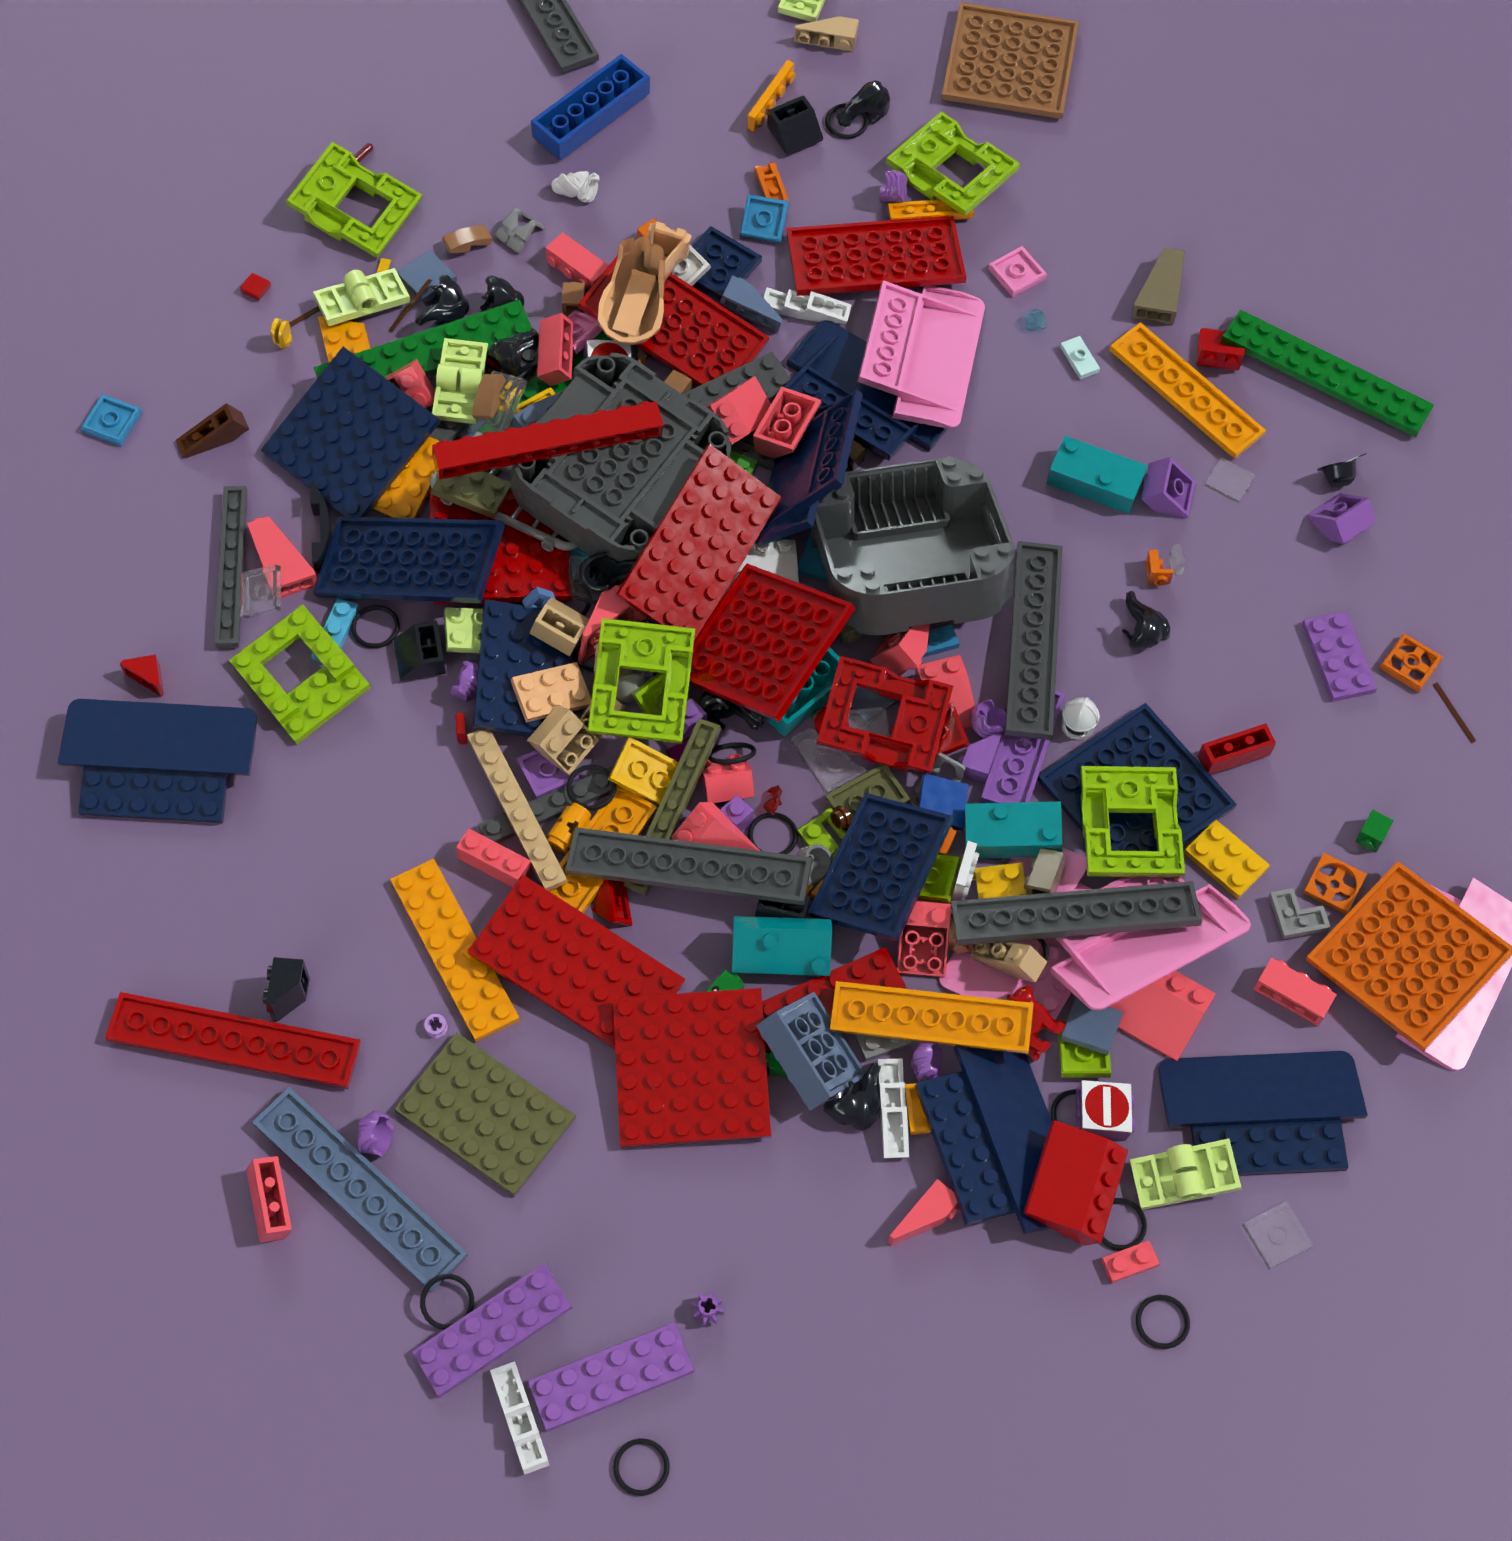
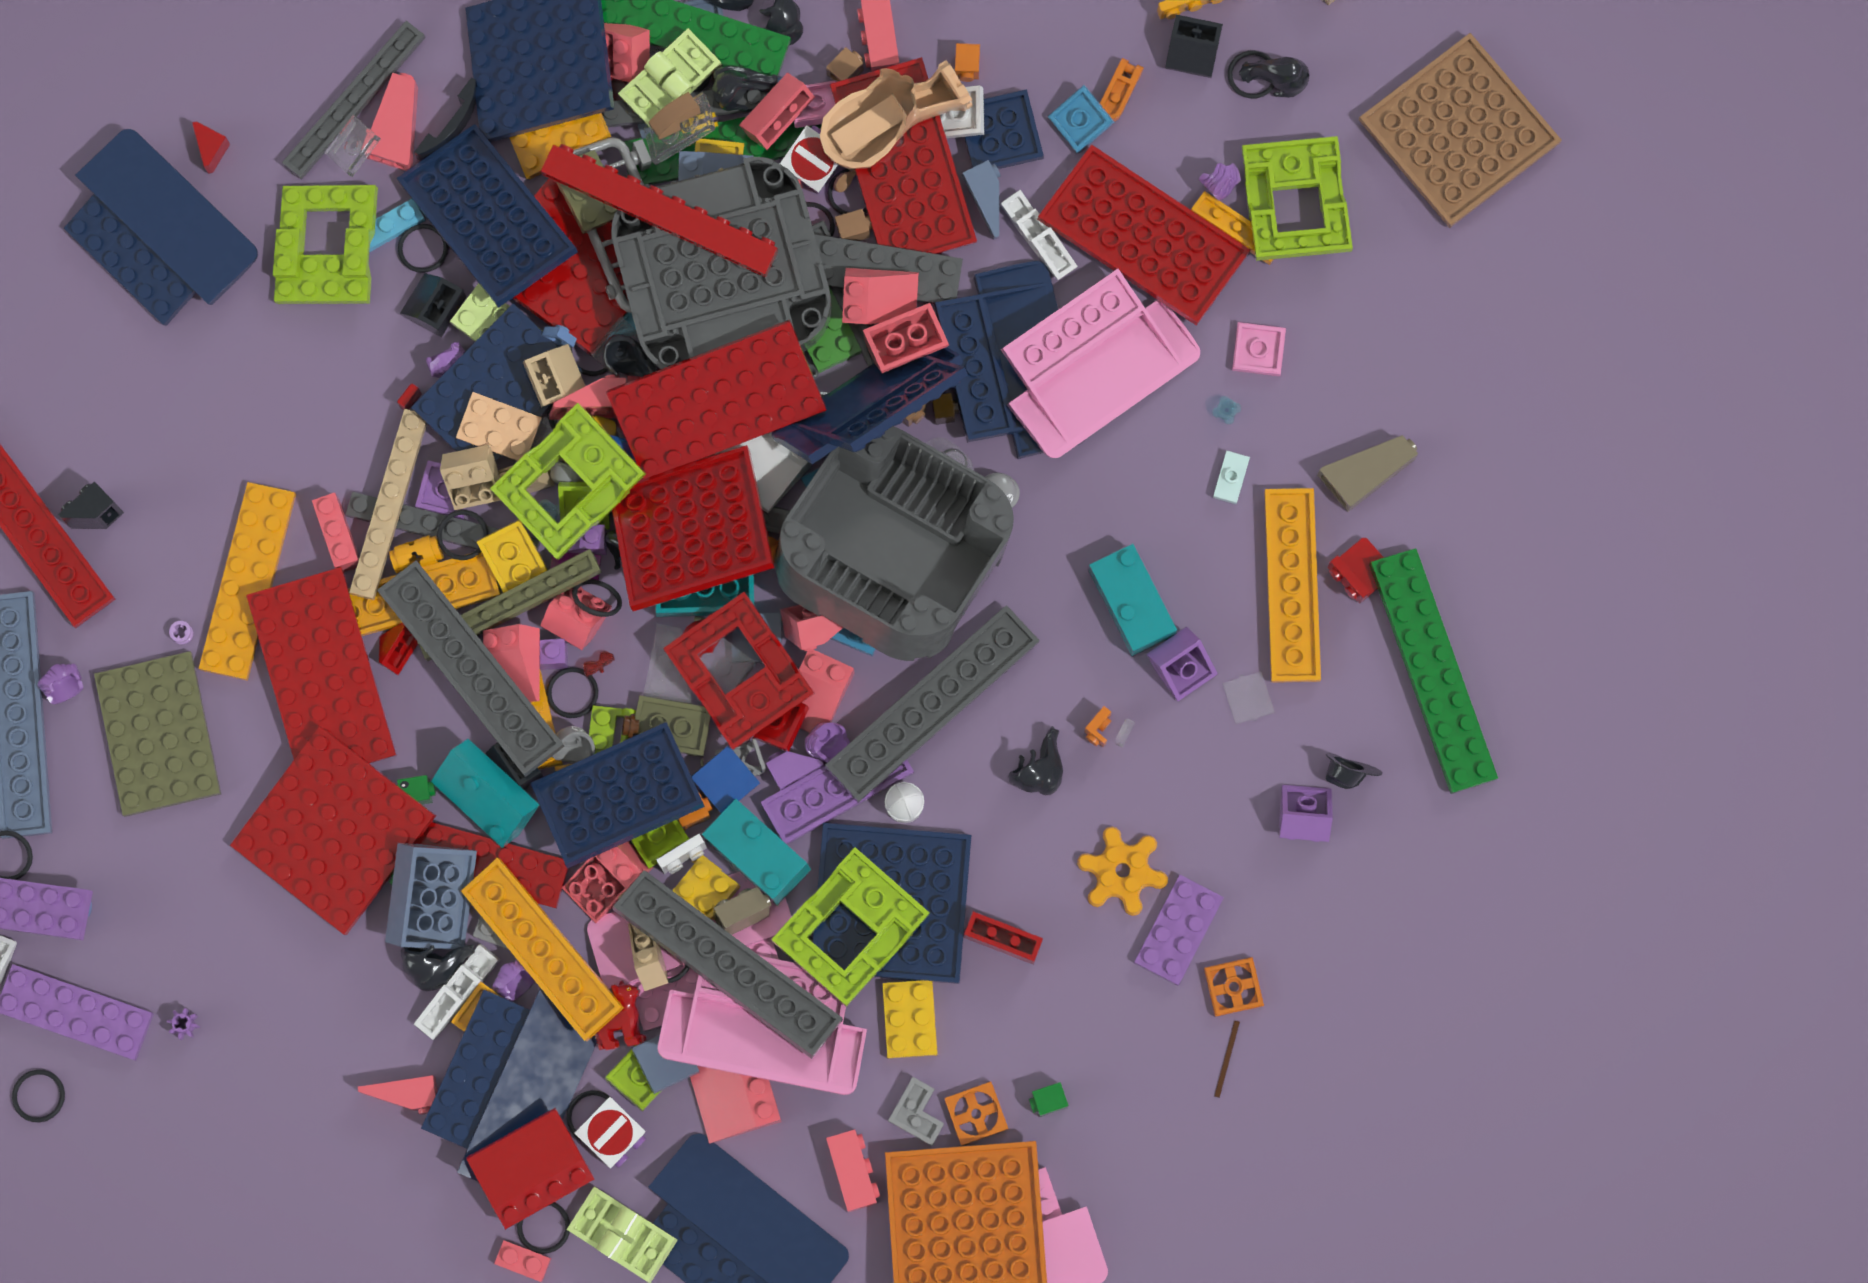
camera: 45 degrees right, 15 degrees up
none -> light orange plate [1077,826,1168,916]

